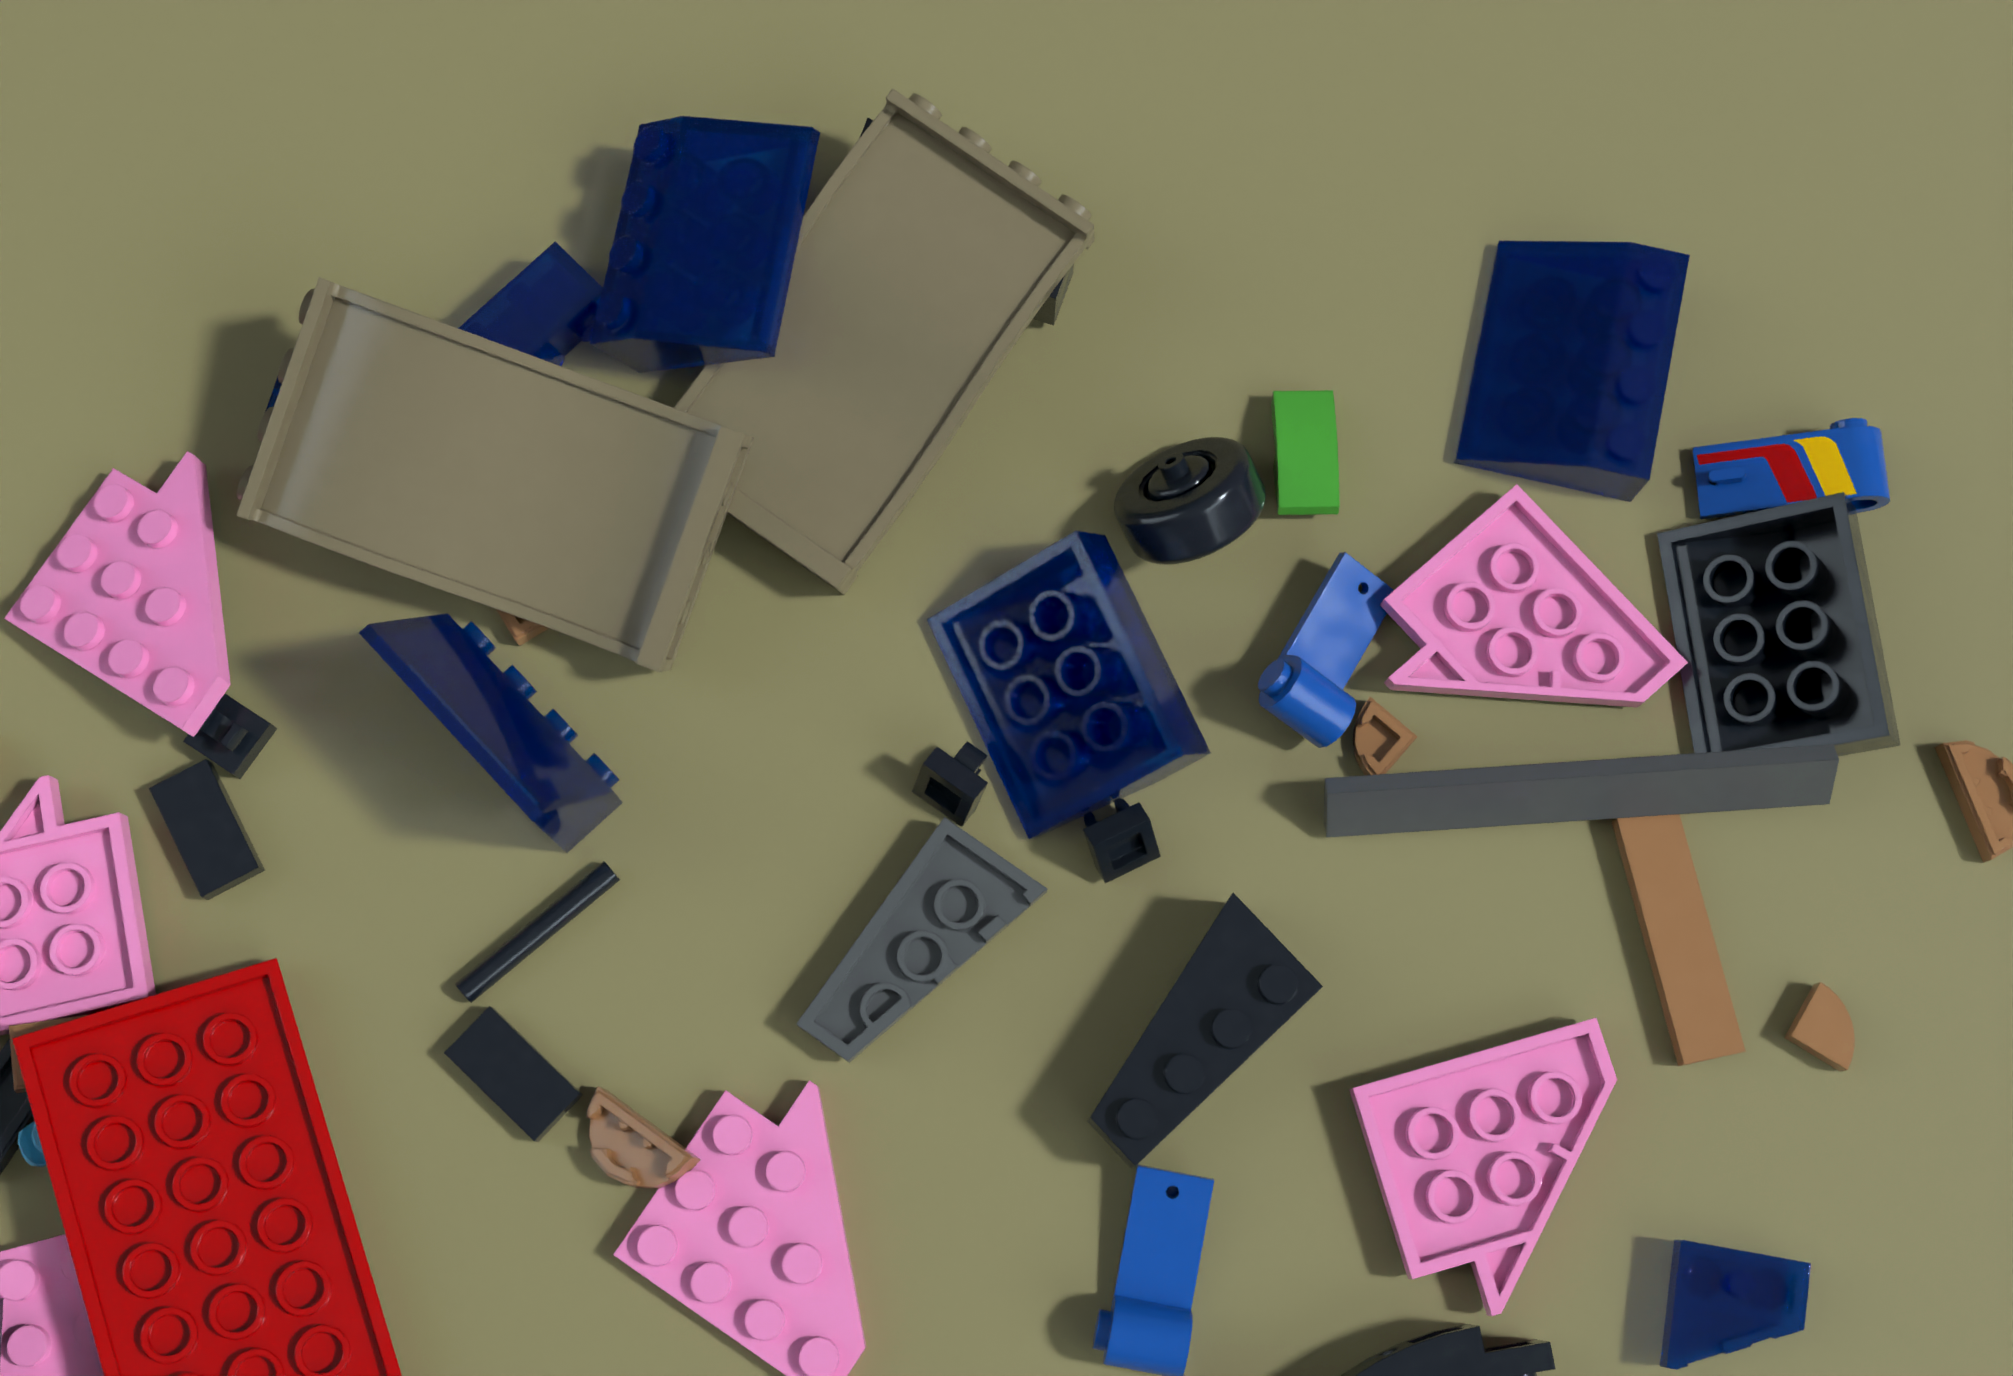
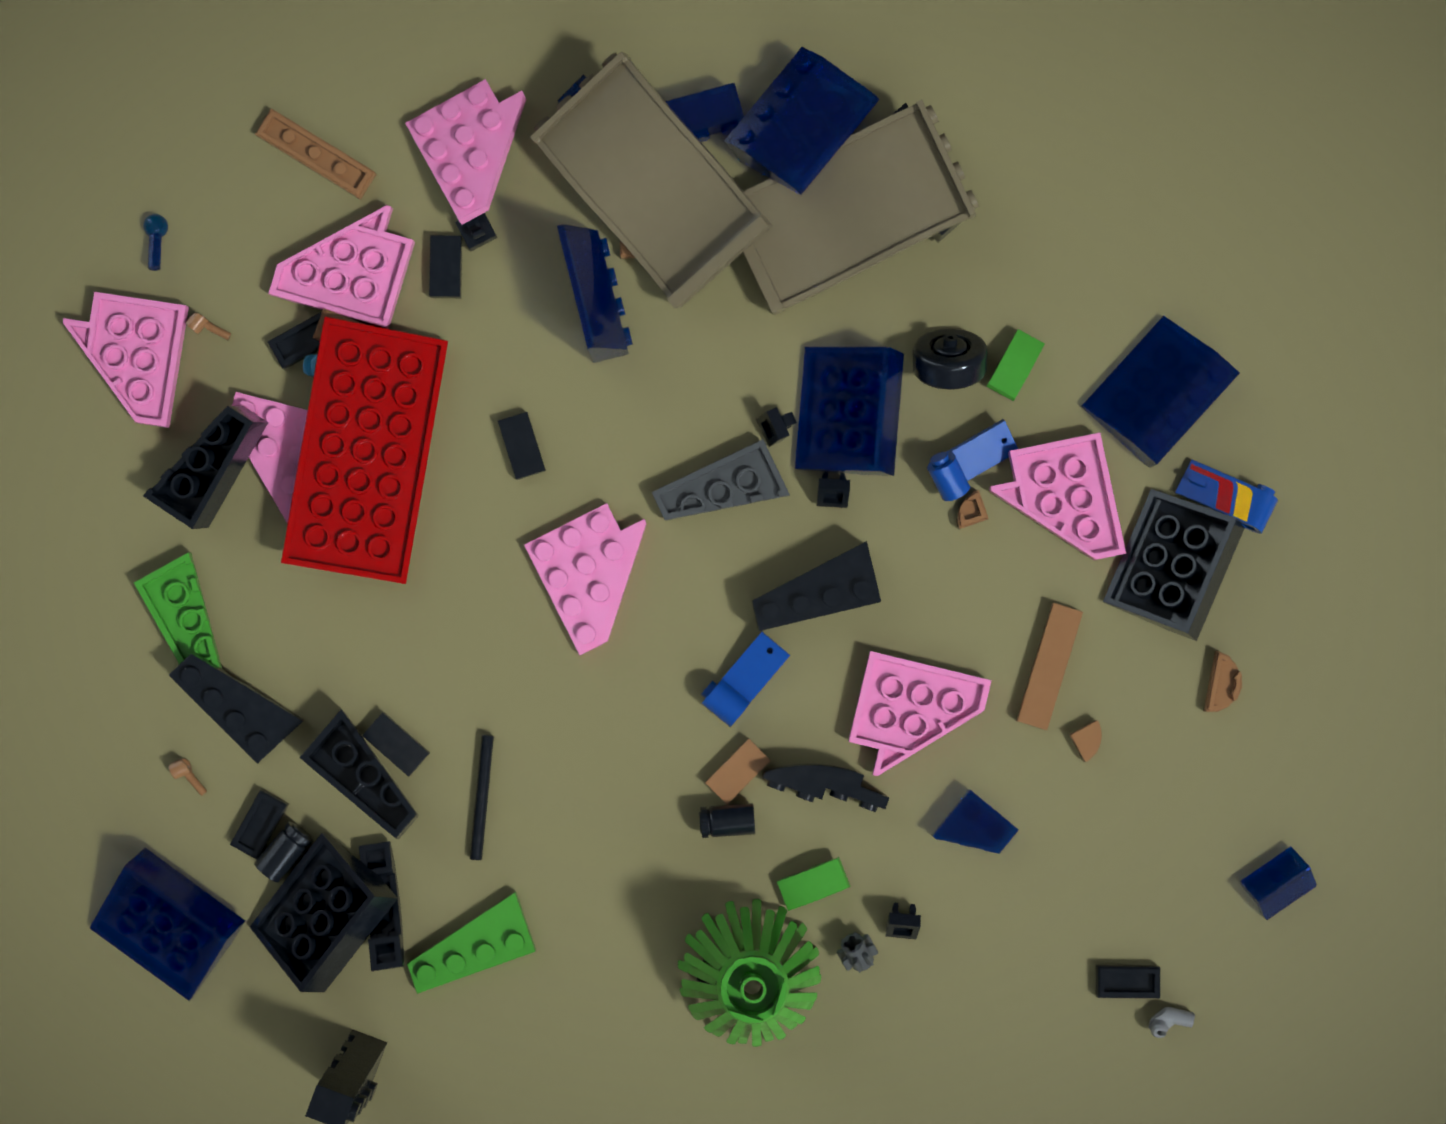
camera: 30 degrees right, 10 degrees up
black bar [455,861,620,1003] -> none
medium nougat tile [586,1086,701,1188] -> none
dark grey tile [1324,744,1839,838] -> none

